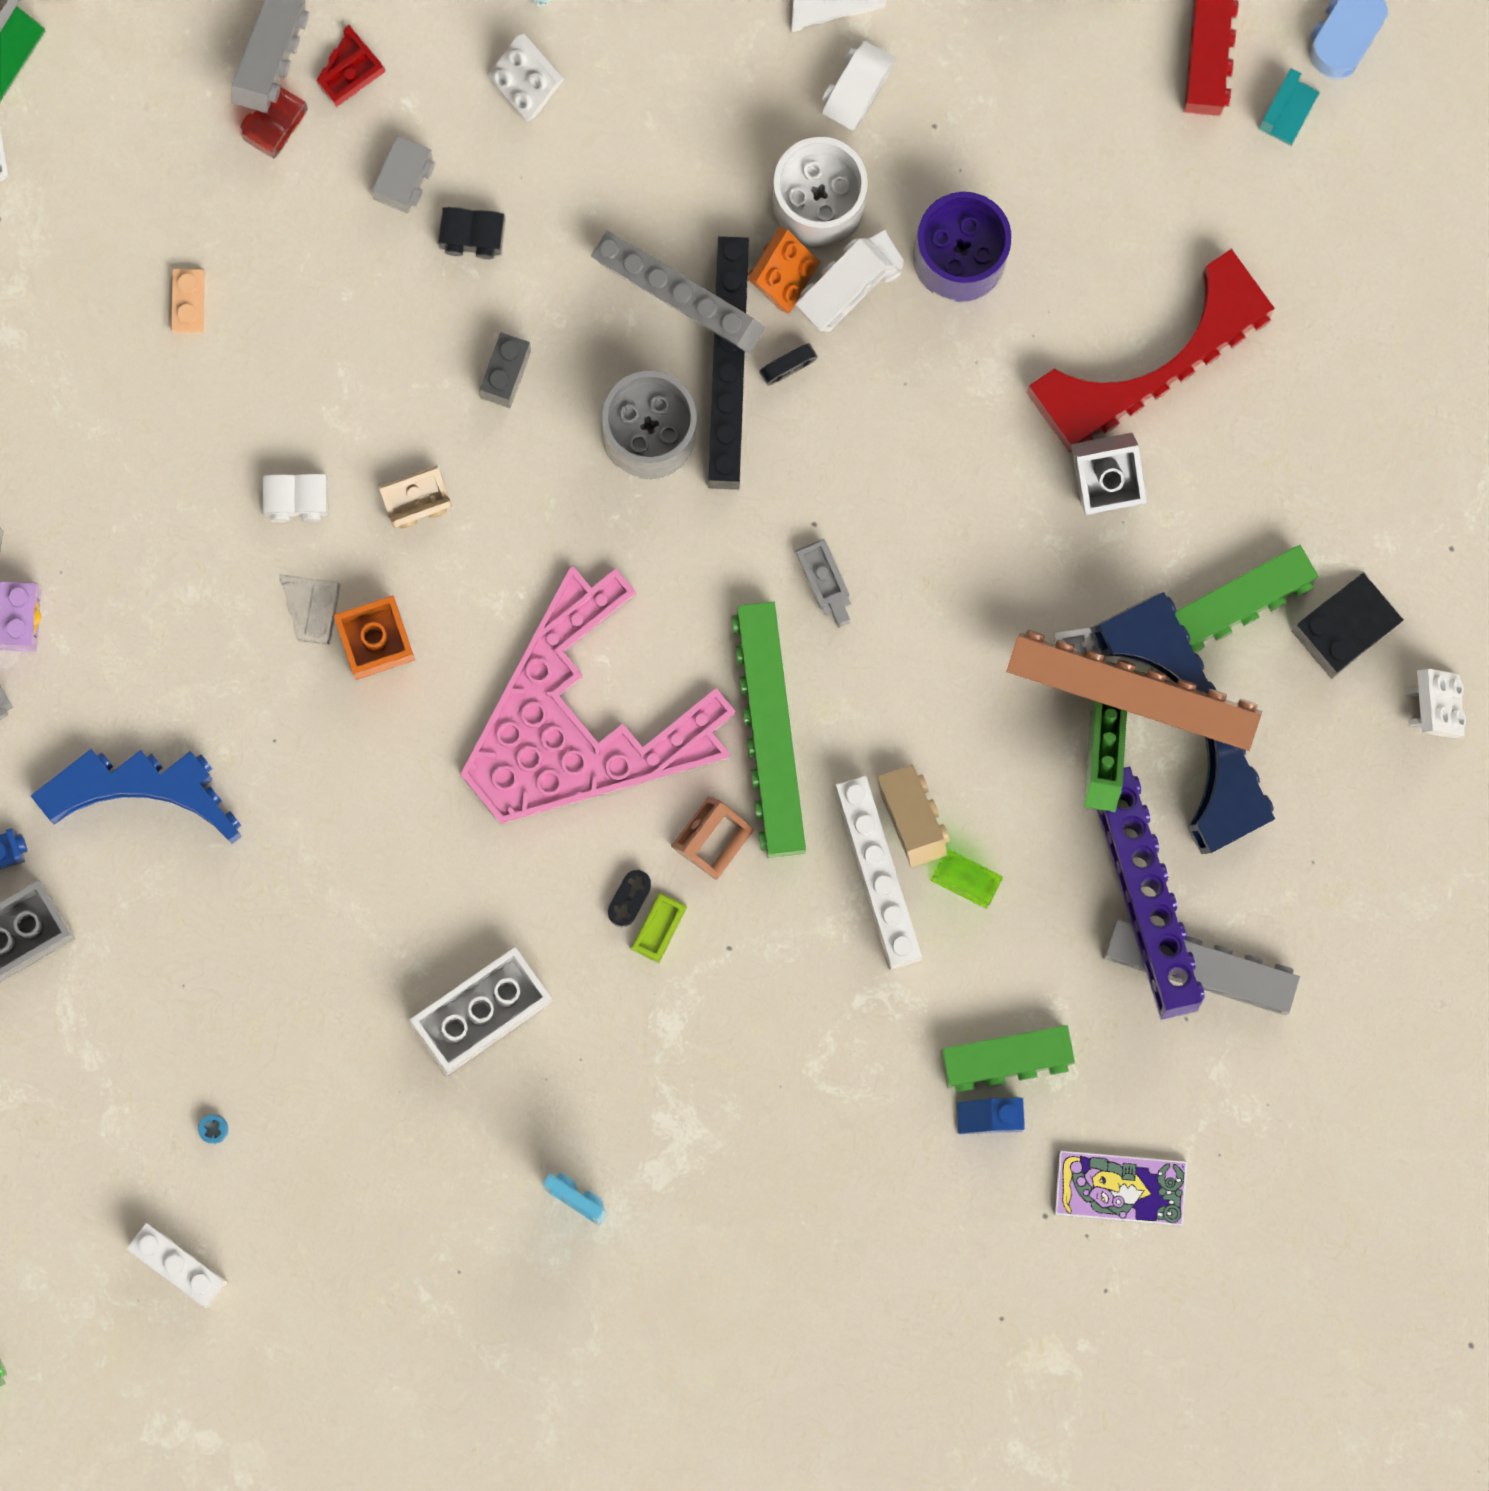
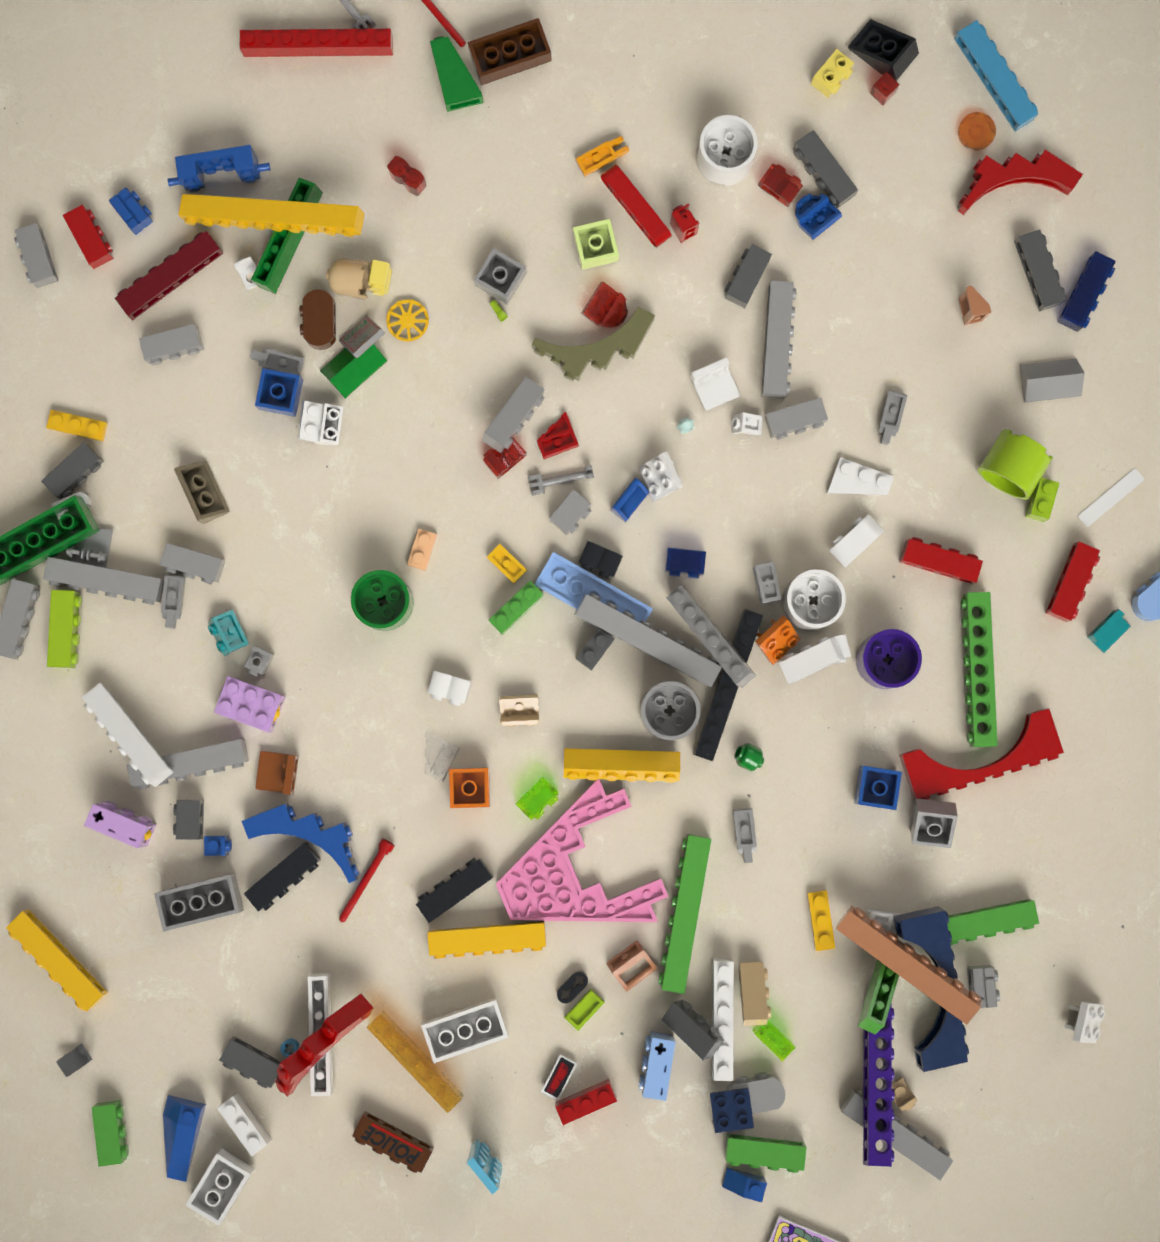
camera: 25 degrees right, 5 degrees up
black beam [759,343,818,386] -> none
black slope [1291,572,1404,679] -> none
none -> blue wedge [163,1095,206,1182]
none -> white brick [186,1148,255,1226]
none -> dark grey brick [219,1036,282,1088]
none -> black brick [244,842,321,912]
none -> dark orange bracket [255,751,299,795]
none -> red arch [275,994,373,1097]
none -> white brick [308,973,334,1096]
none -> red piece [339,838,395,922]
none -> green brick [351,570,414,631]
none -> reddish brown brick [352,1111,434,1173]
none -> clear yellow brick [366,1010,463,1113]
none -> black brick [416,857,494,923]
none -> yellow brick [427,921,546,959]
none -> yellow plate [486,544,527,584]
none -> bright green brick [488,581,544,635]
none -> clear neon green hinge [515,777,559,820]
none -> light grey hinge [528,466,594,496]
none -> light blue plate [534,552,653,623]
none -> slope [541,1055,577,1101]
none -> red brick [555,1079,617,1125]
none -> yellow brick [563,748,680,783]
none -> light grey brick [574,593,722,687]
none -> blue tile [611,478,649,523]
none -> light blue piece [638,1031,676,1101]
none -> dark grey brick [661,1000,724,1060]
none -> clear blue brick [665,548,706,579]
none -> dark blue bracket [710,1088,754,1133]
none -> light grey brick [726,1072,785,1114]
none -> green head [734,743,764,771]
none -> light grey hinge [753,561,782,605]
none -> yellow plate [807,890,836,951]
none -> blue brick [854,765,902,810]
none -> tan bracket [892,1077,917,1111]
none -> red brick [899,537,983,584]
none -> bright green brick [961,592,998,747]
none -> light grey brick [967,965,1000,1008]

